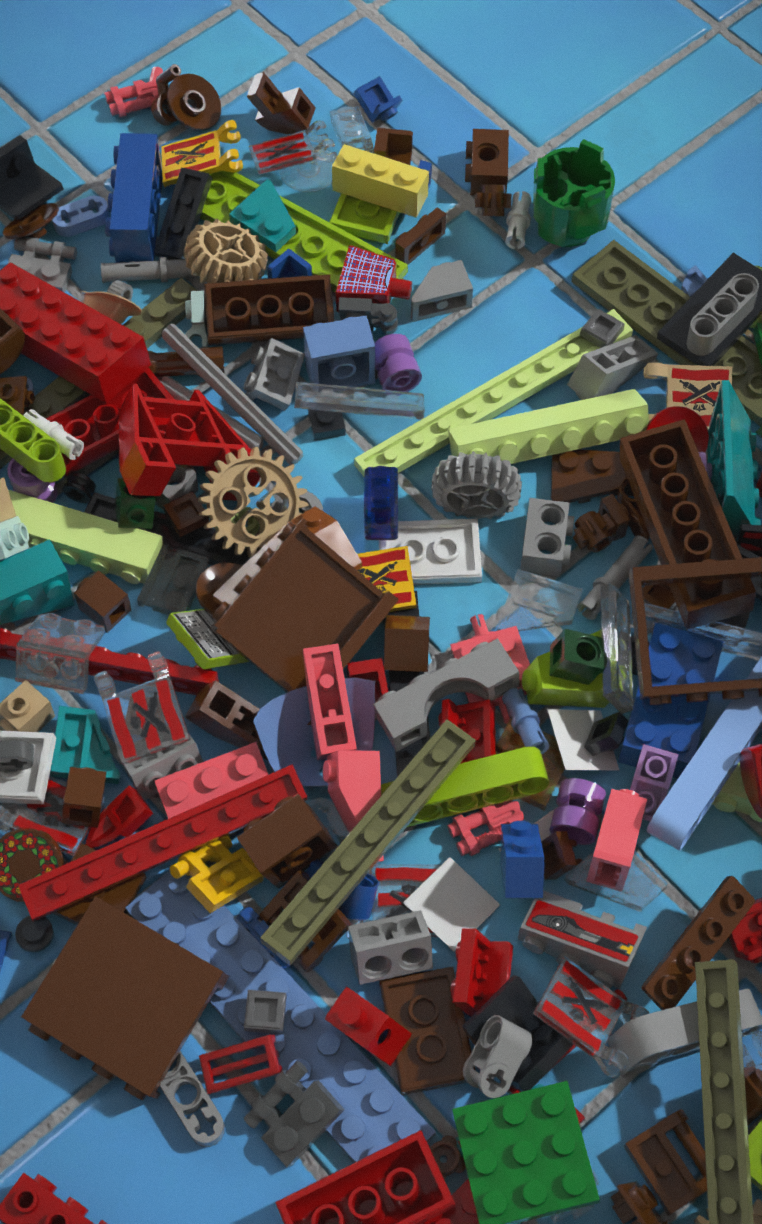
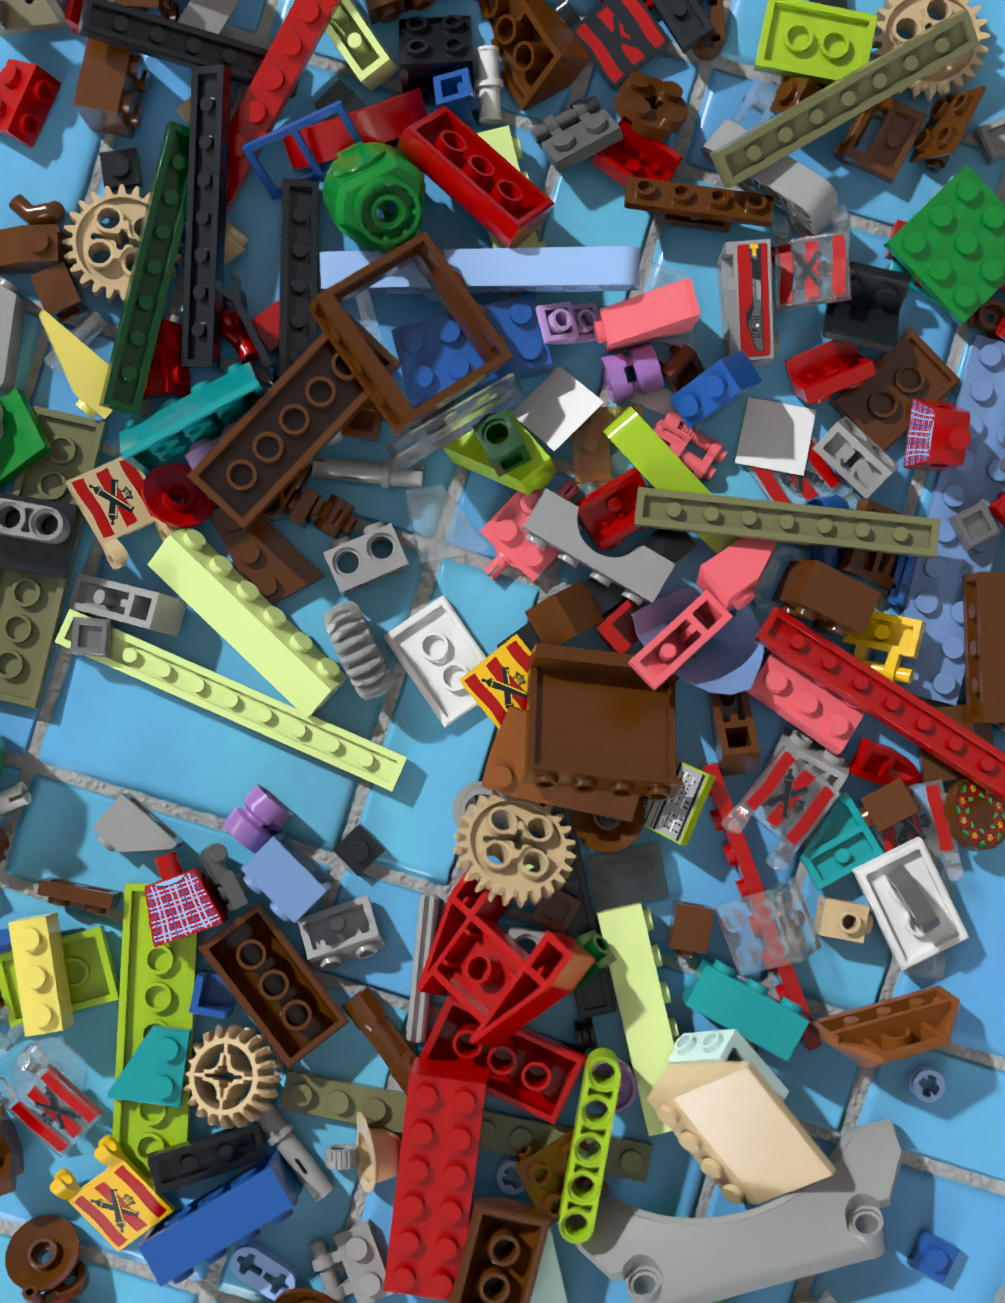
camera: 120 degrees left, 25 degrees up
white pin [23,409,84,460] -> none
light grey axle [161,324,303,465] -> none
light aqua plate [185,291,209,348] -> none
clear tile [294,382,425,420] -> none
clear blue brick [364,466,398,540] -> none
light grey piece [463,1015,532,1098] -> none
medium blue pin [502,688,549,754] -> none
black plate [584,711,629,756] -> none

